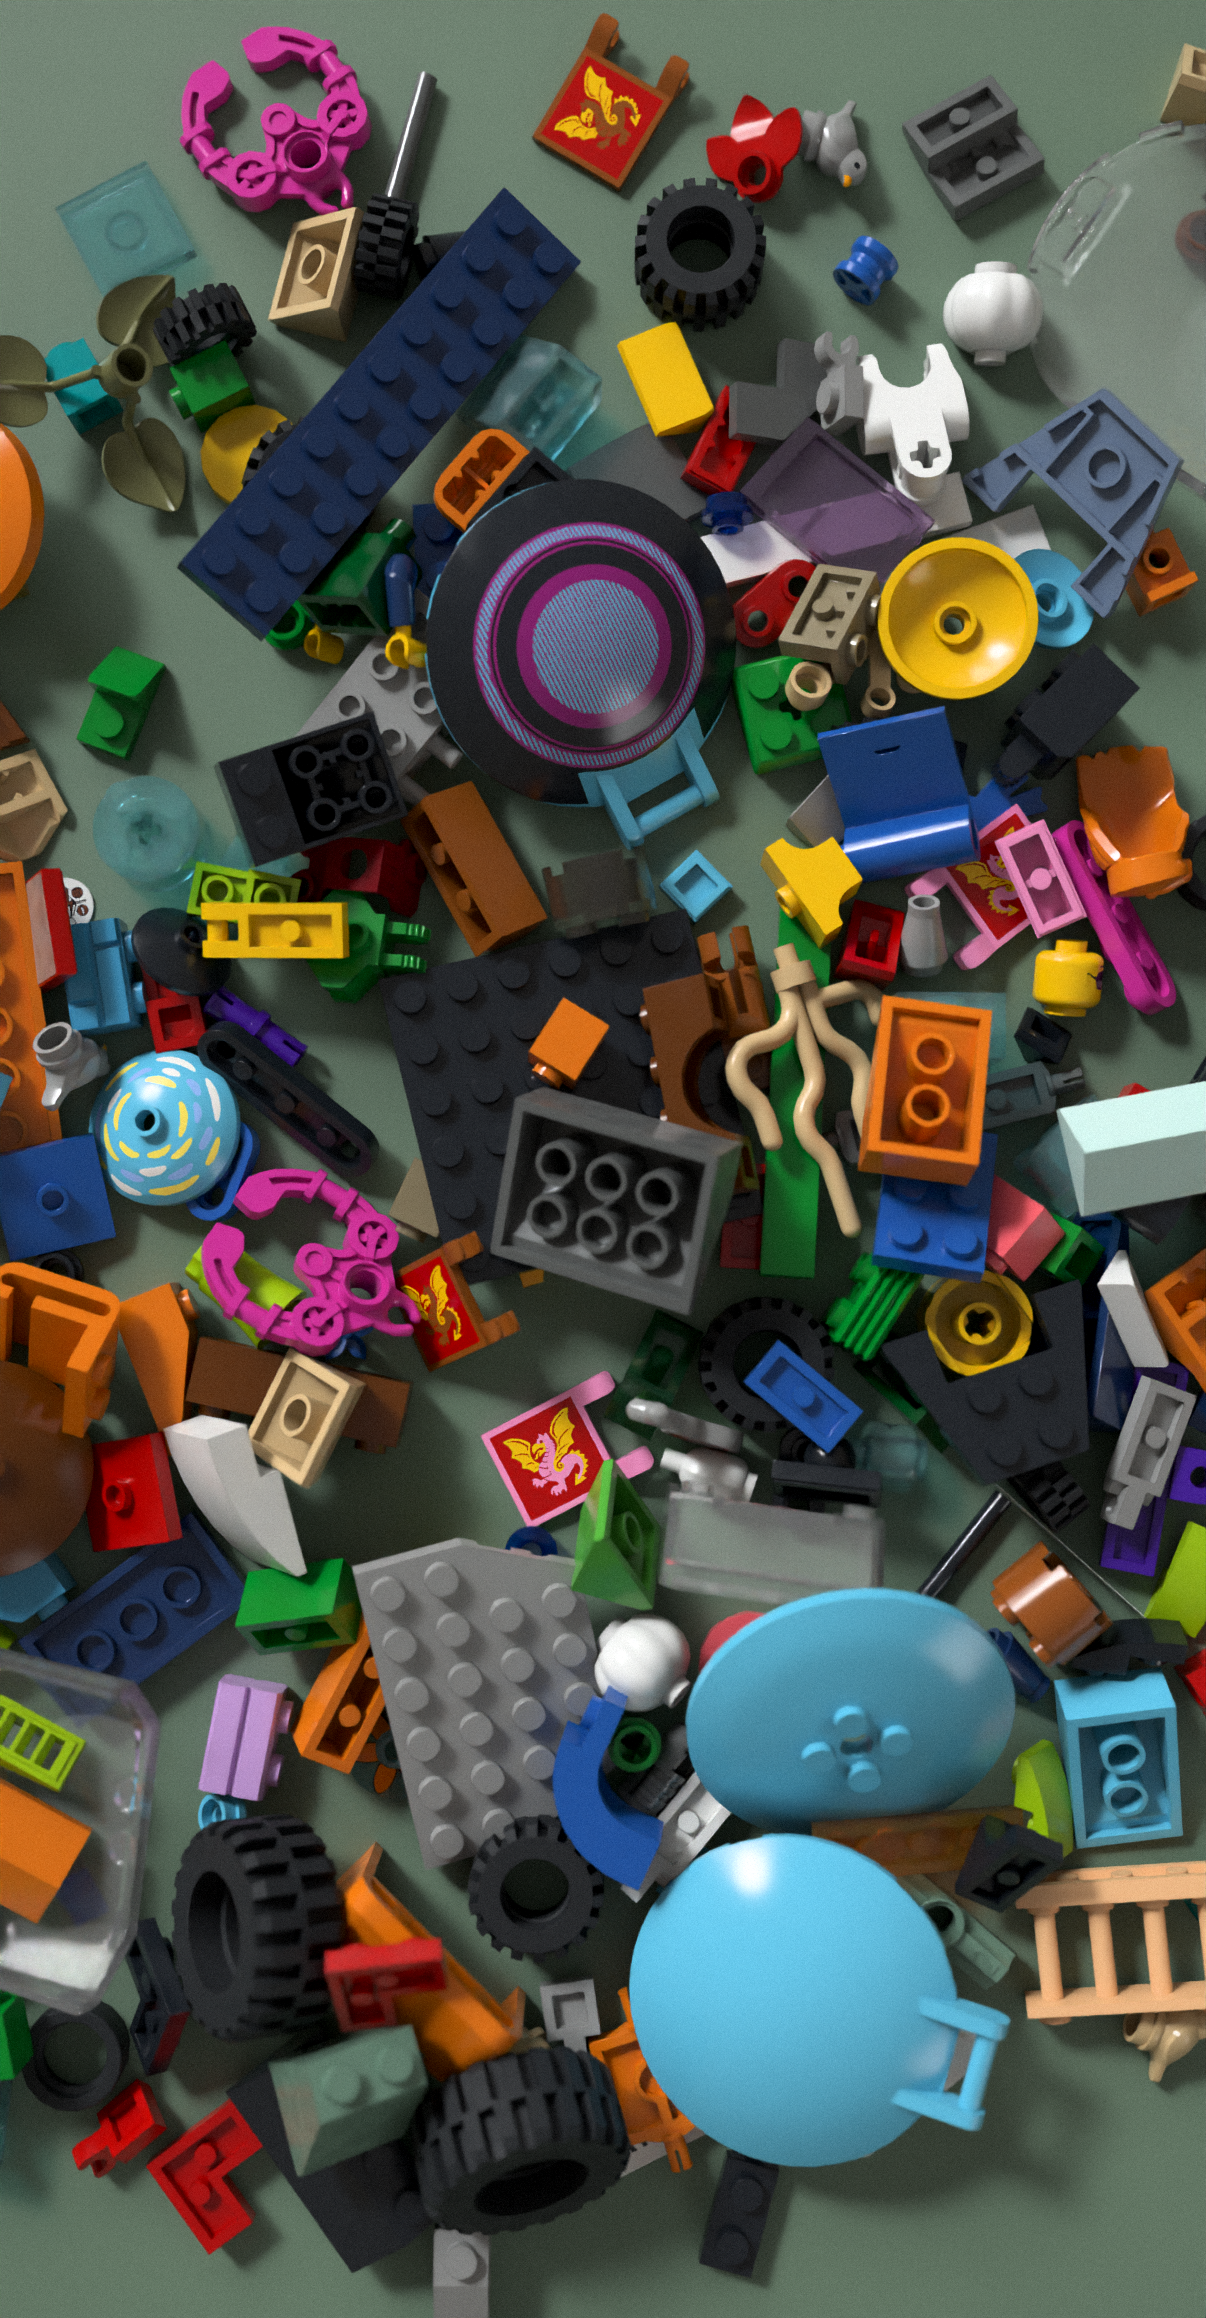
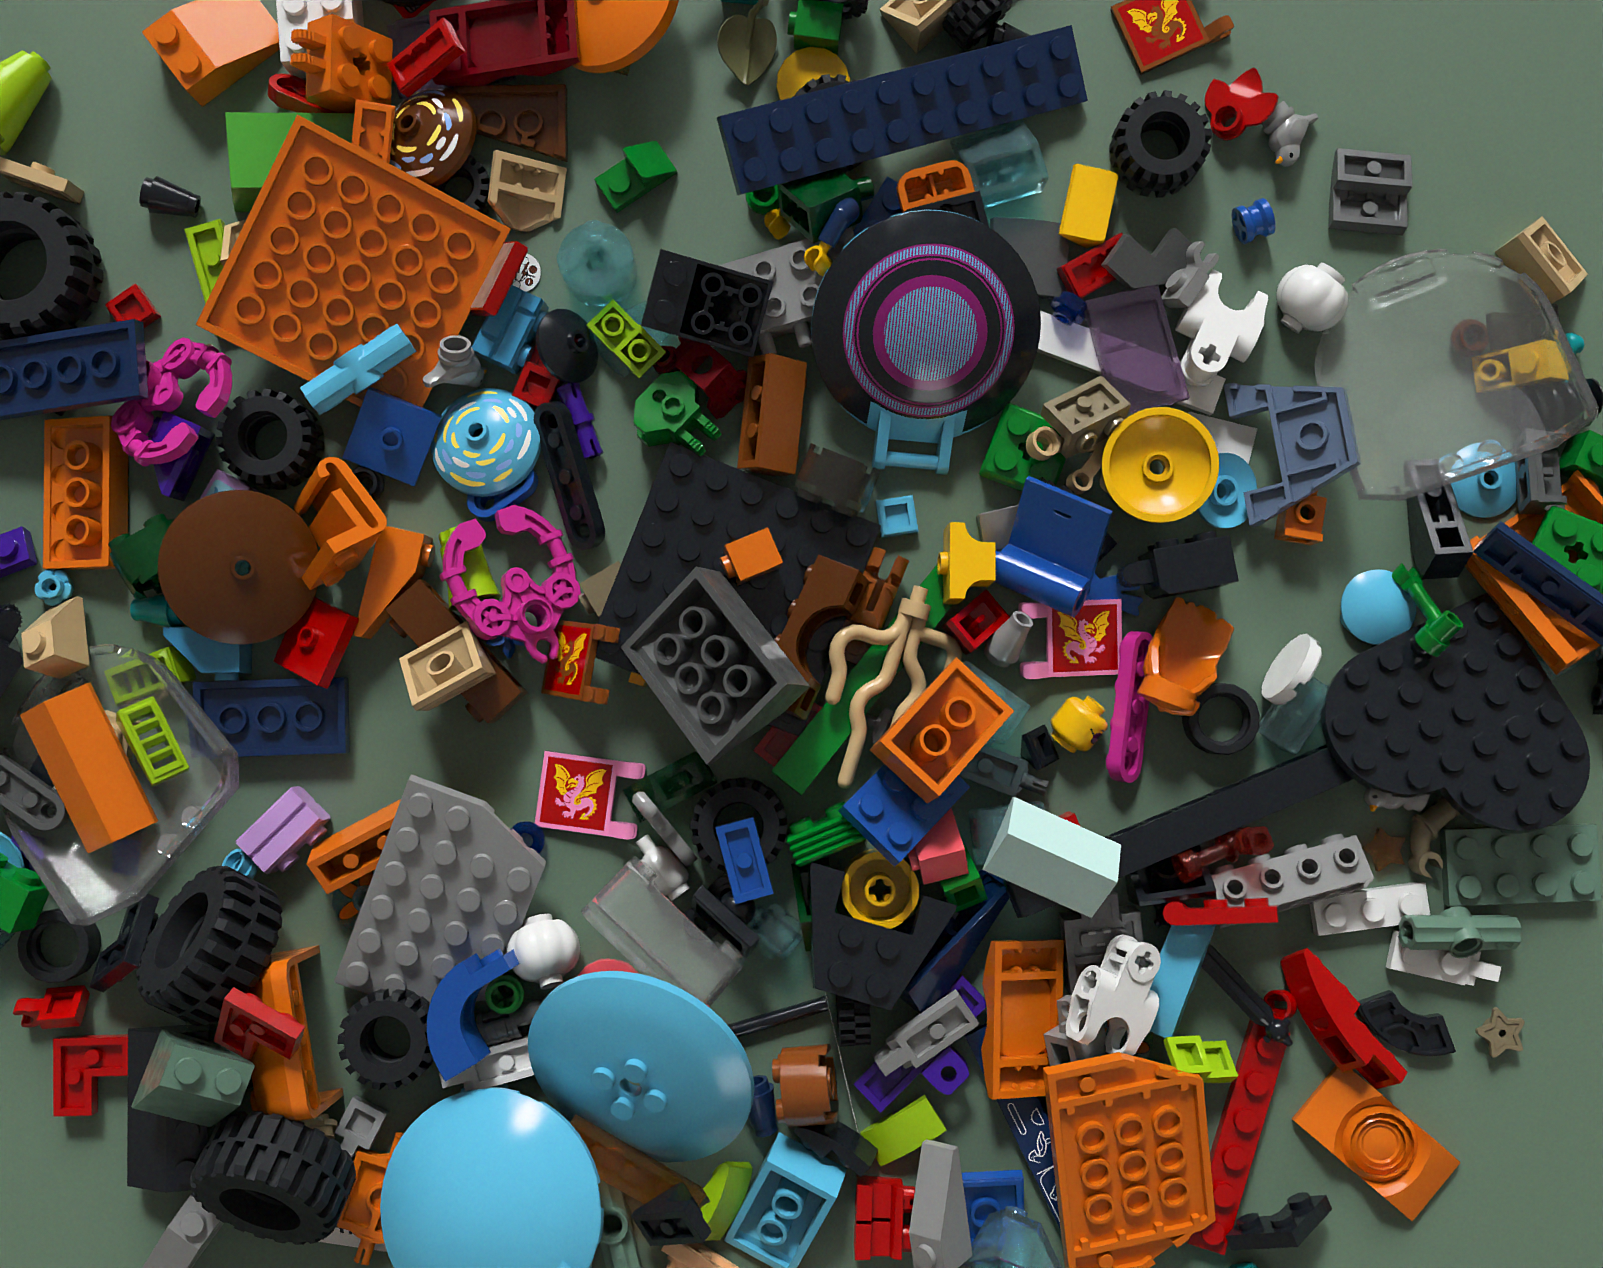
camera: 40 degrees right, 0 degrees up
white slope [163,1415,307,1577] -> none
yellow plate [201,902,349,958] -> none
green brick [235,1558,362,1656] -> none
bright green slope [570,1458,661,1611] -> none
red plate [733,559,816,648] -> none
bright pink brick [995,819,1087,938] -> none
white slope [1097,1250,1169,1367] -> none

